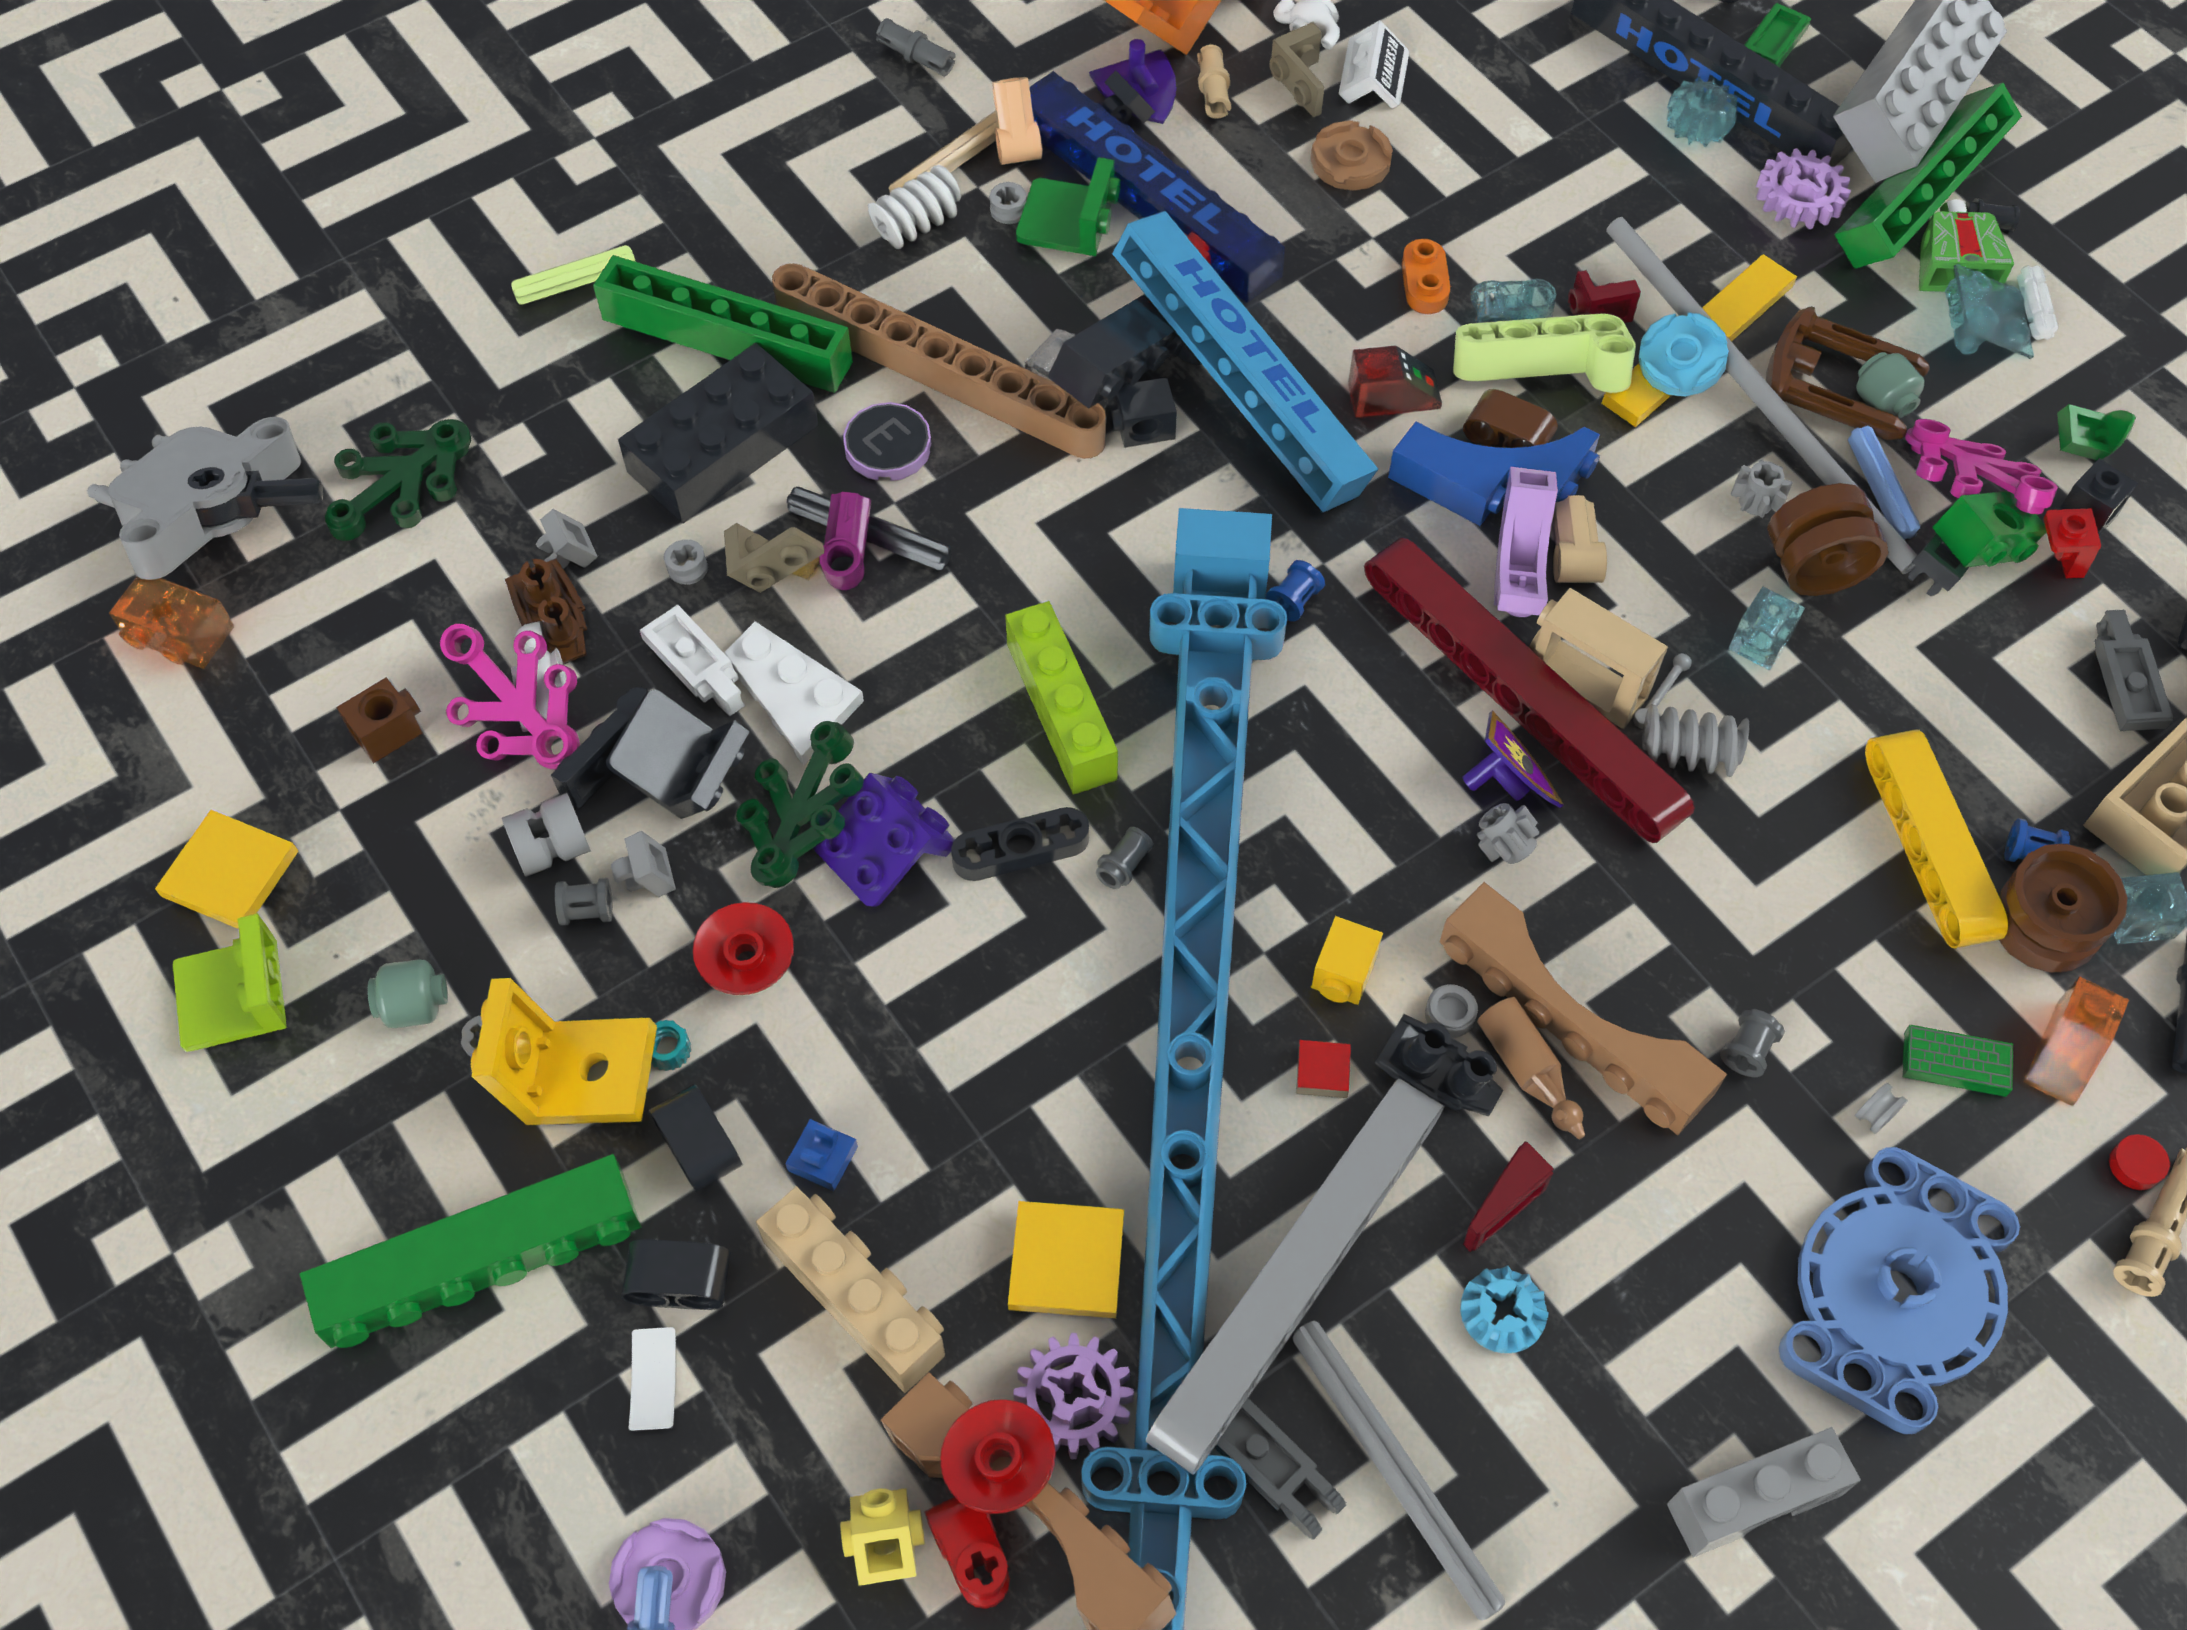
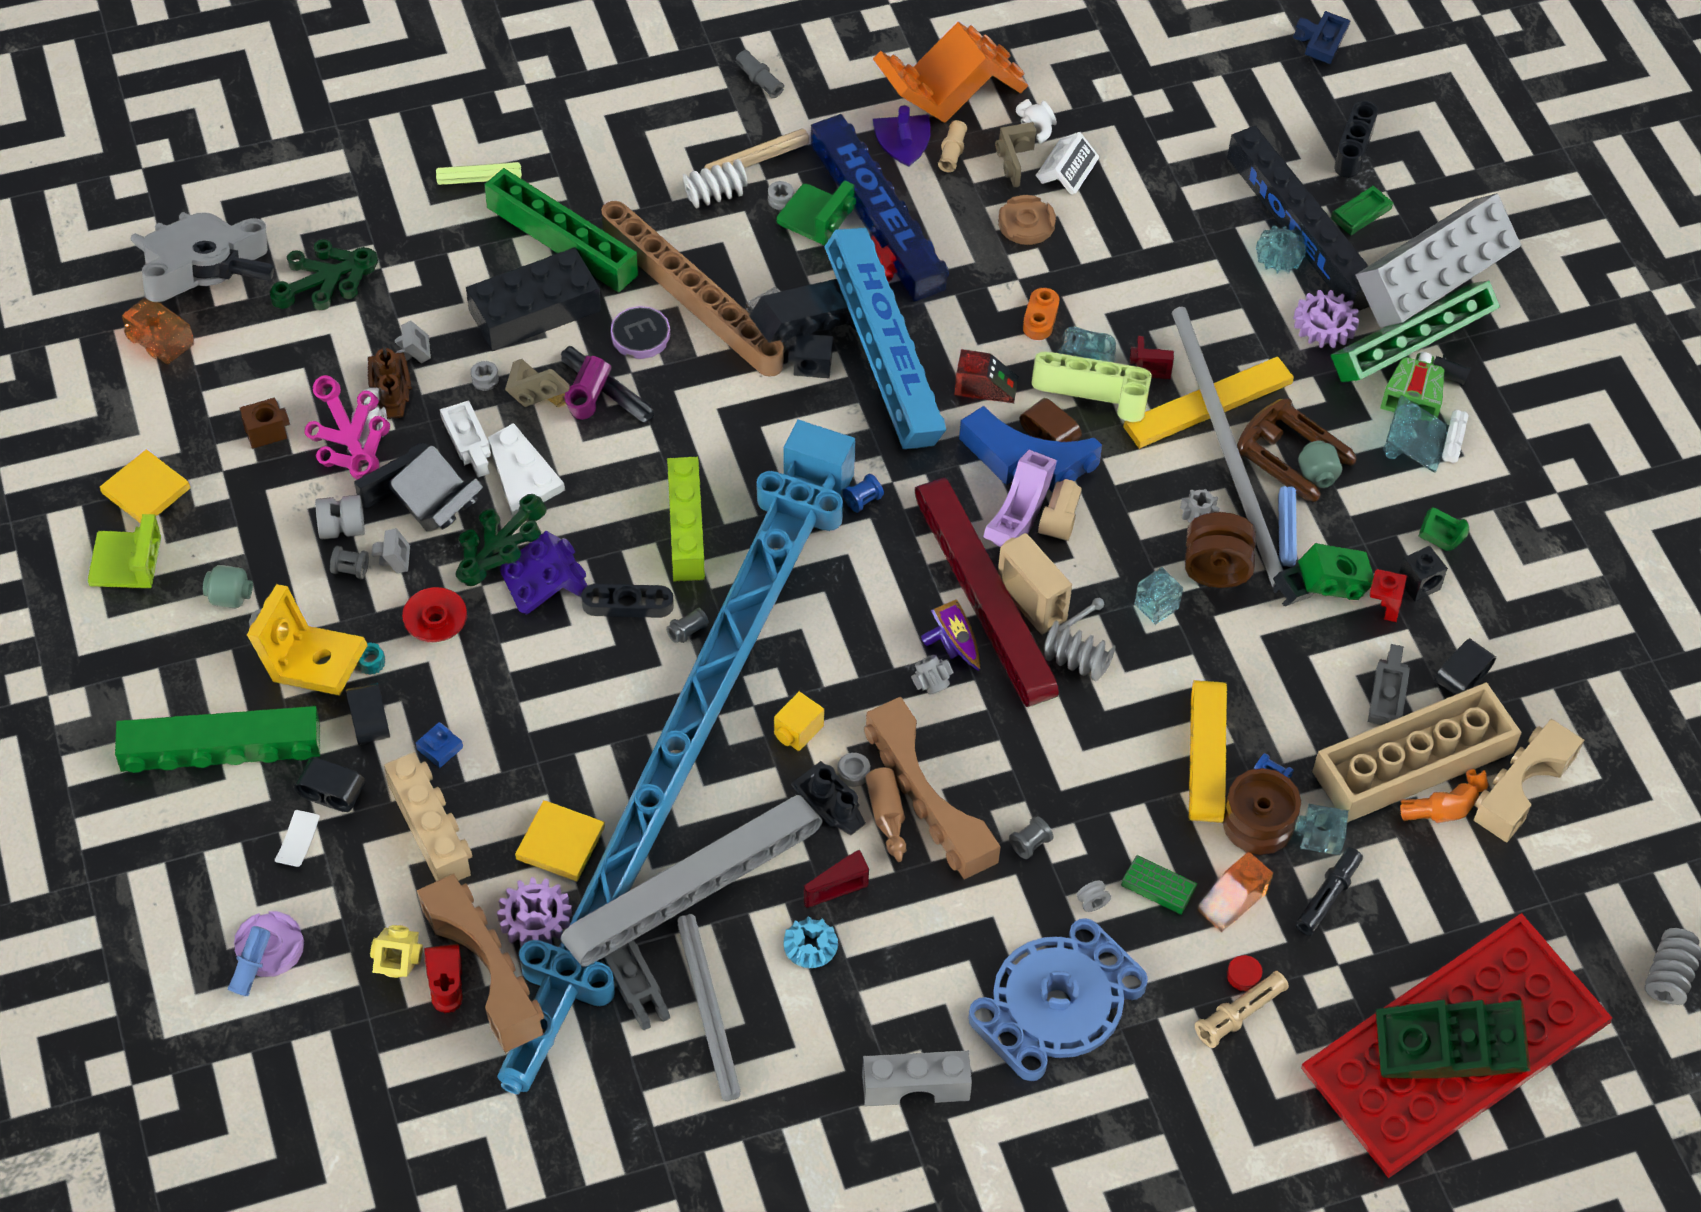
camera: 15 degrees right, 5 degrees down
red dish [940,1399,1056,1514] -> none
light nougat piece [992,77,1042,165] -> none
black tile [1100,70,1155,128] -> none
red tile [1296,1040,1351,1098] -> none
medium azure tile [1639,313,1728,397] -> none
dark pink plant [1905,419,2058,514] -> none

